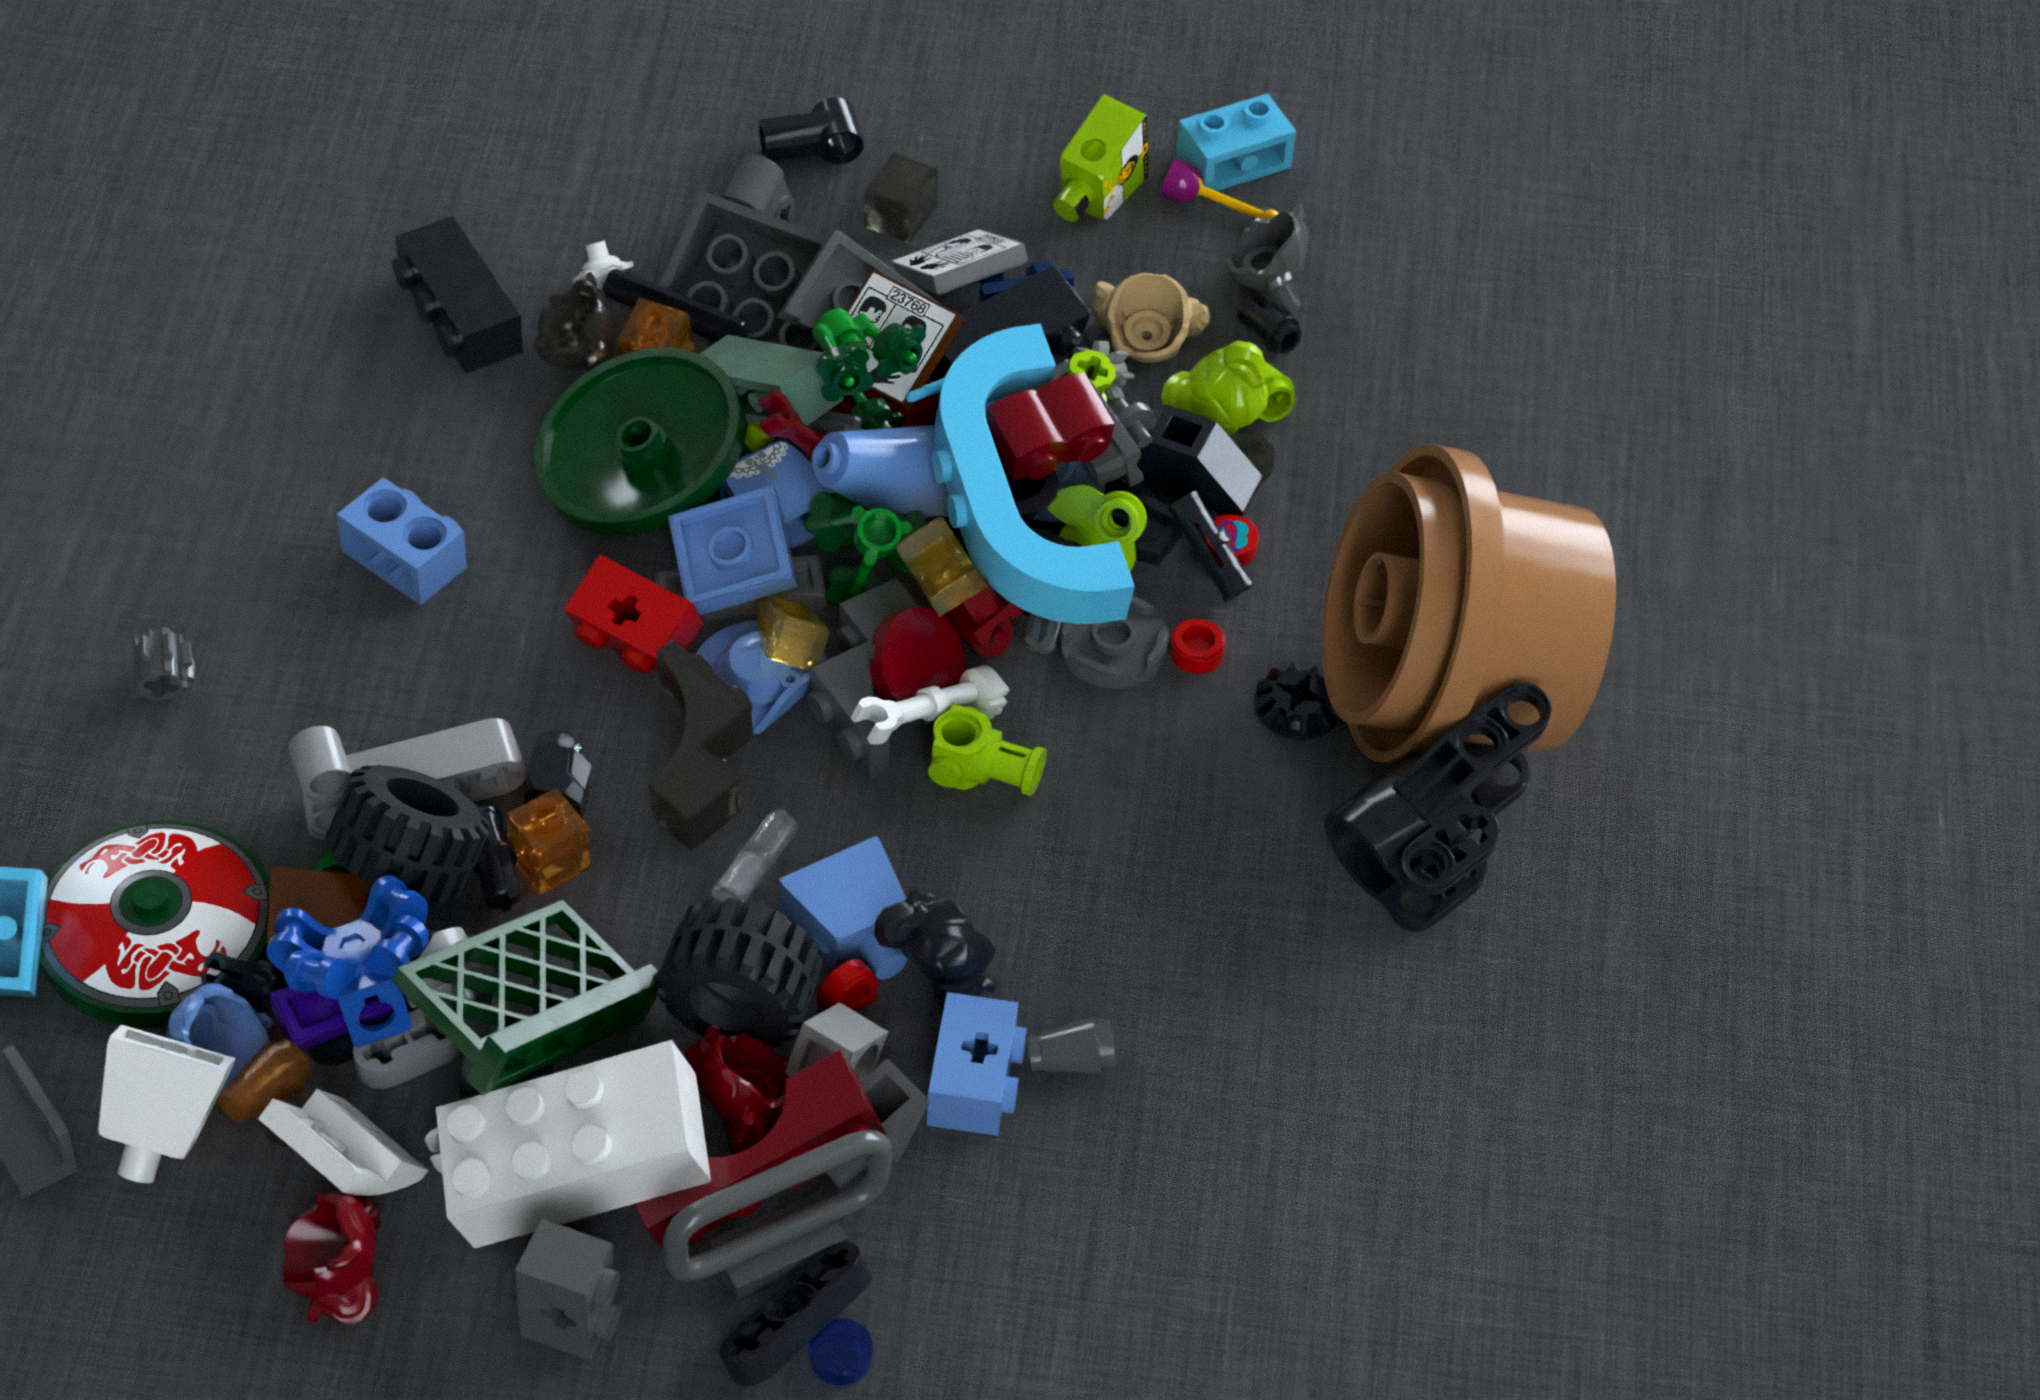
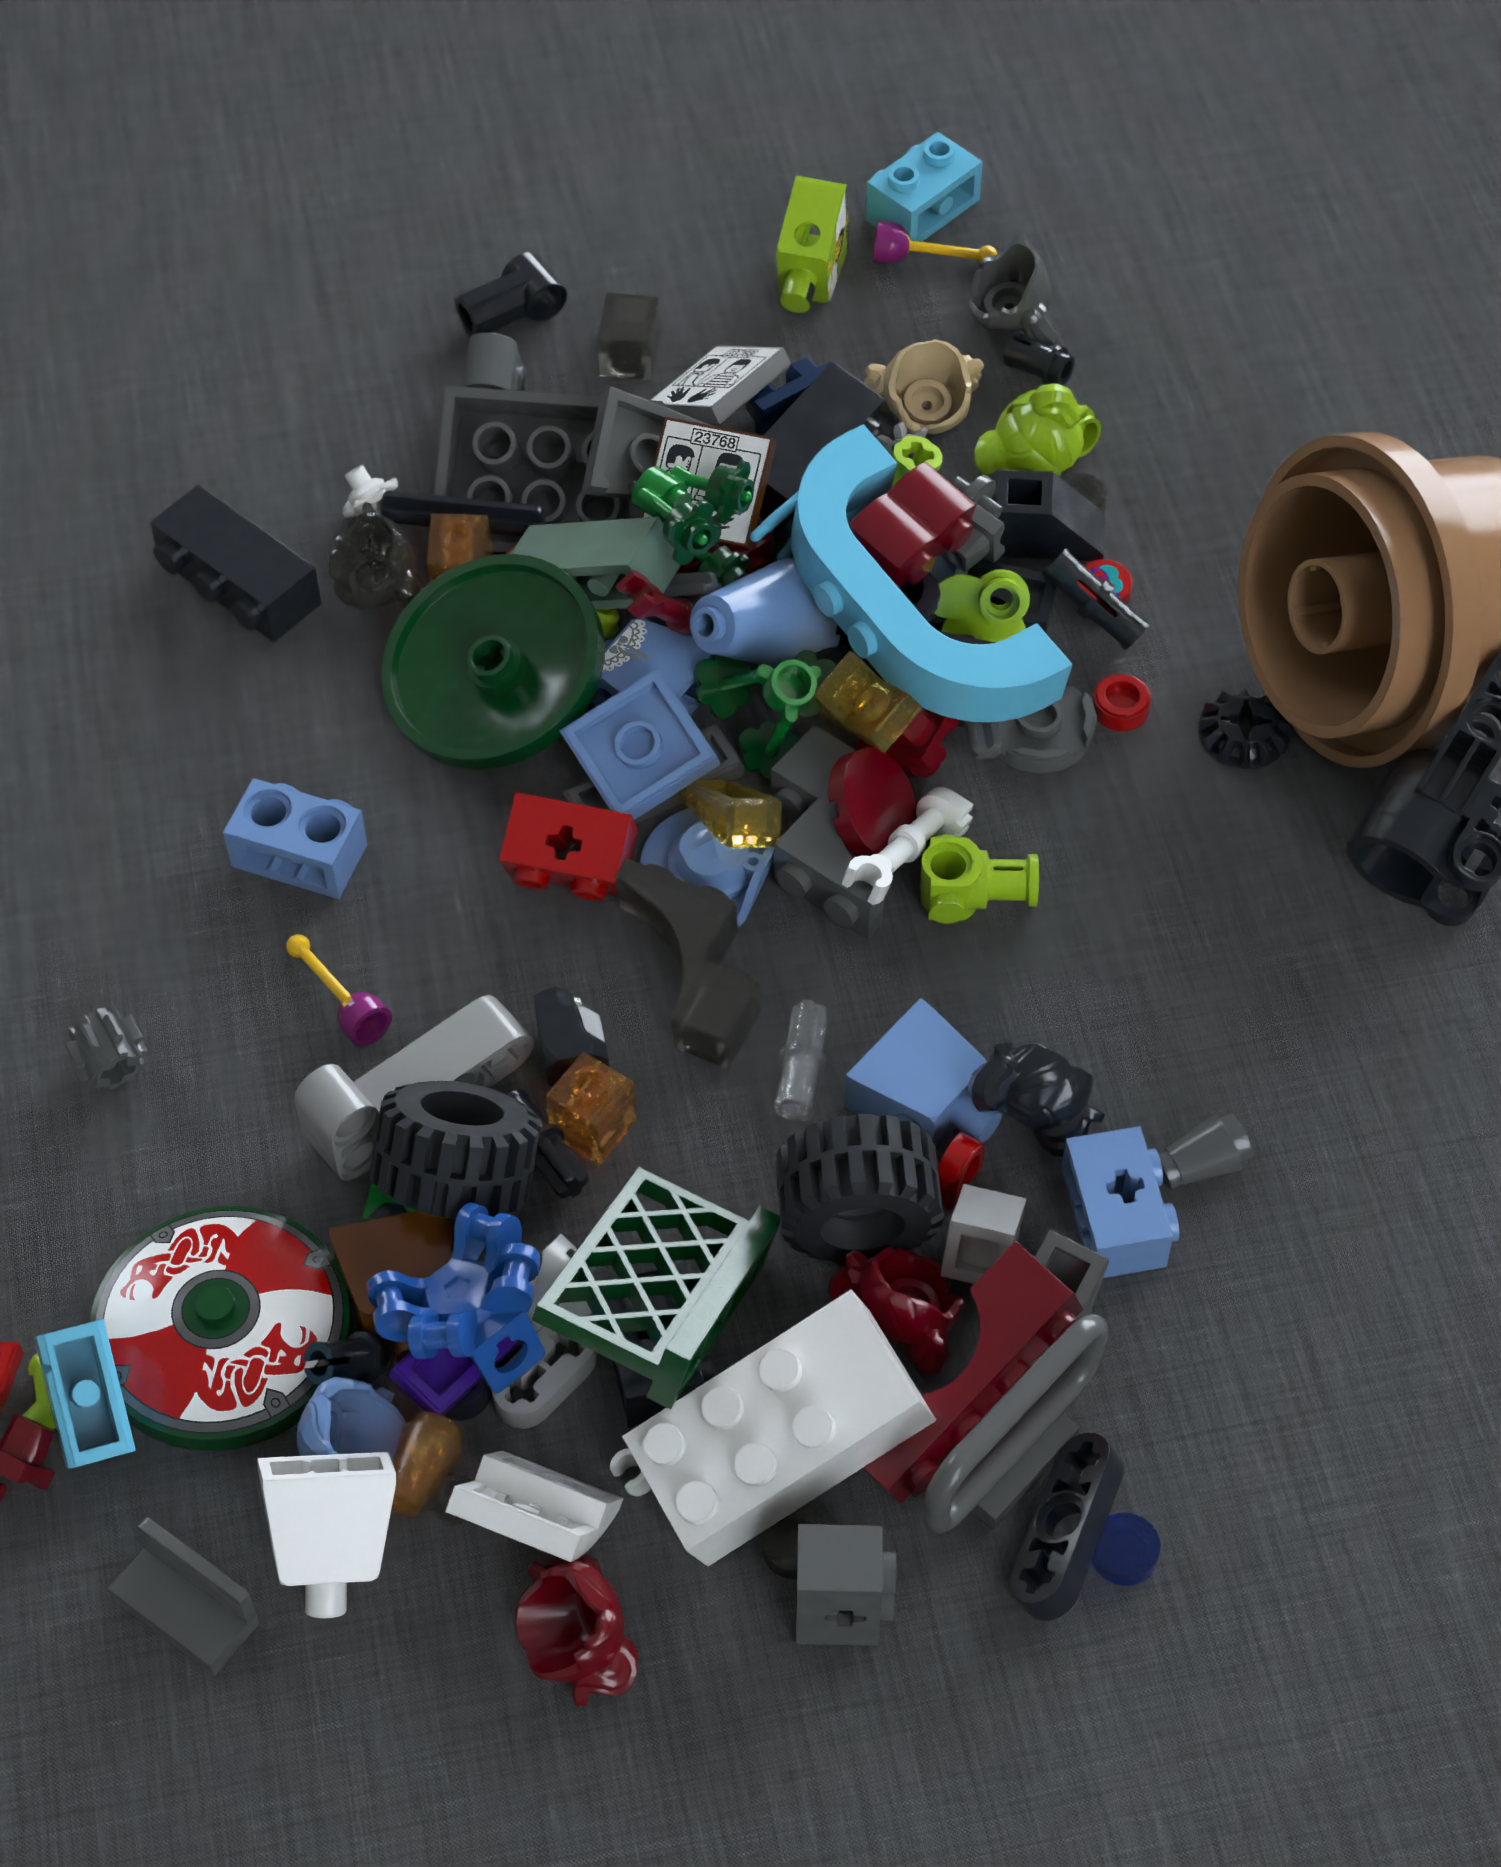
camera: 15 degrees left, 5 degrees up
none -> magenta hinge [286,934,392,1046]

